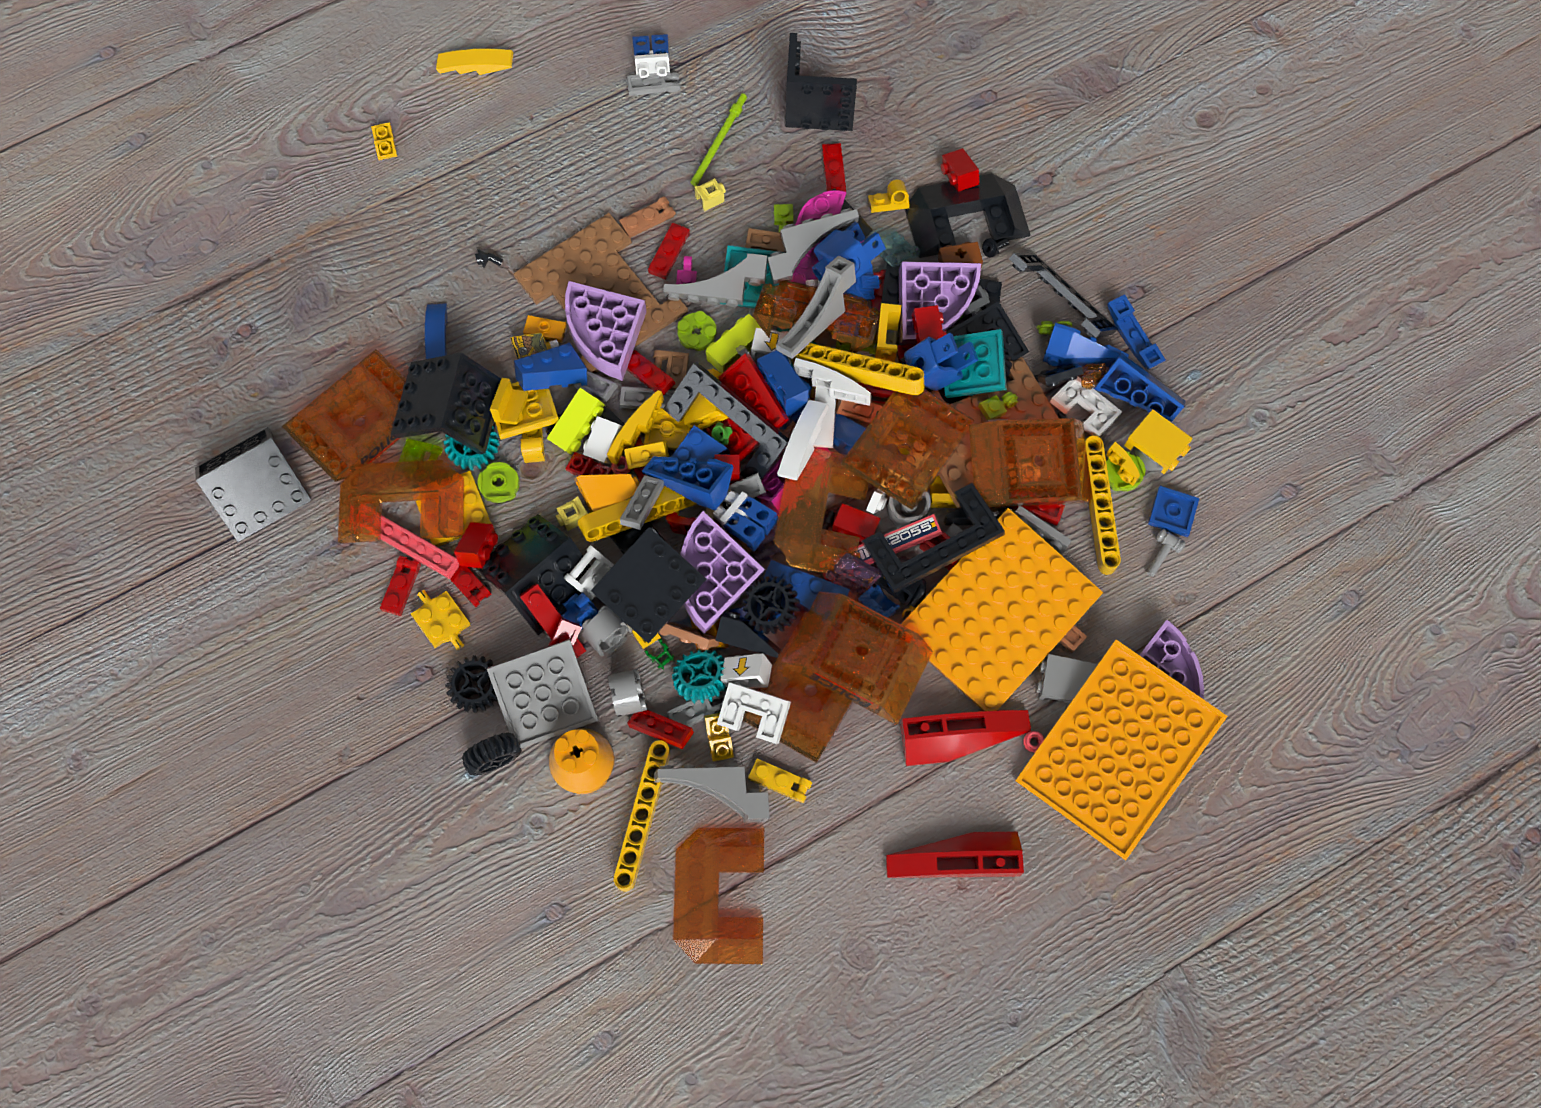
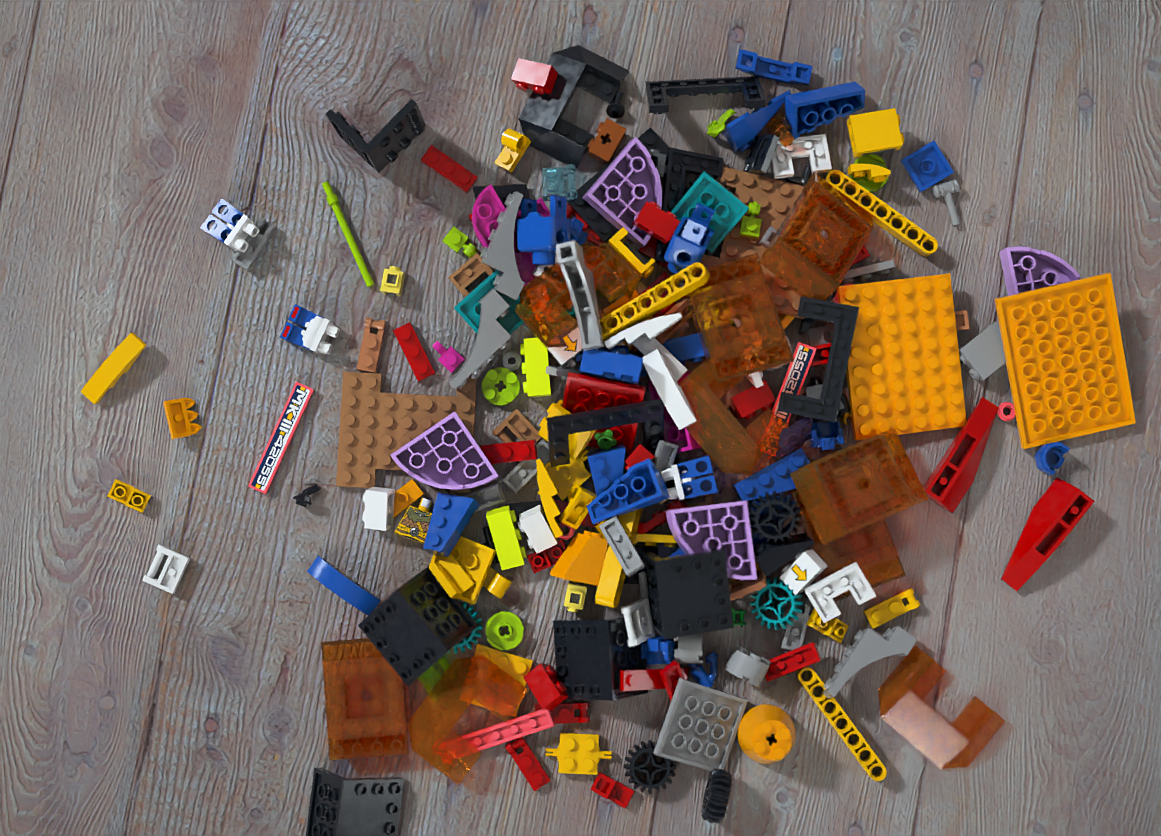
camera: 50 degrees left, 15 degrees up
none -> white plate [143,544,190,594]
none -> light orange plate [163,398,201,440]
none -> tile [248,382,314,494]
none -> hips [280,304,340,355]
none -> white brick [363,487,395,531]
none -> light grey plate [502,352,522,371]
none -> red slope [590,772,635,809]
none -> yellow plate [634,534,677,547]
none -> blue plant [689,651,719,687]
none -> blue hair [1034,442,1070,475]

